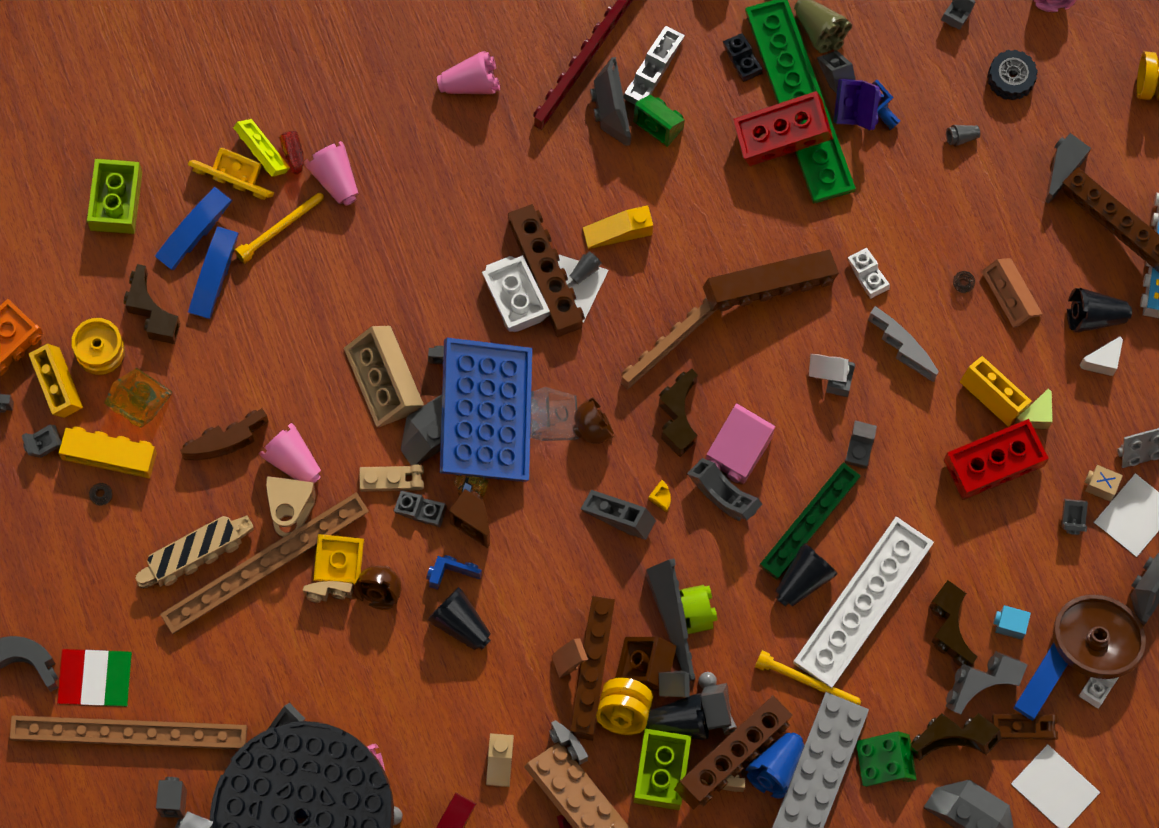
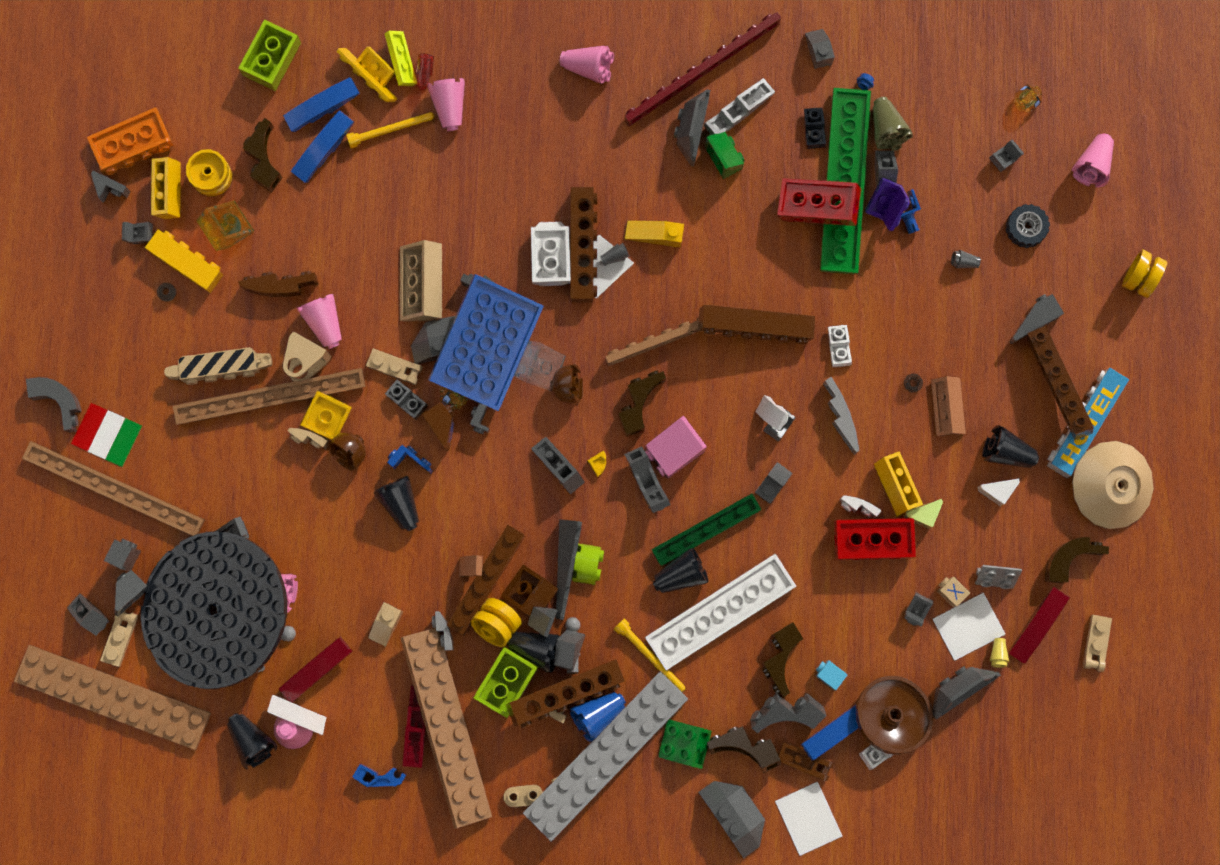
camera: 25 degrees right, 10 degrees up
none -> dark grey bracket [470,403,490,435]
none -> white slope [839,496,881,518]

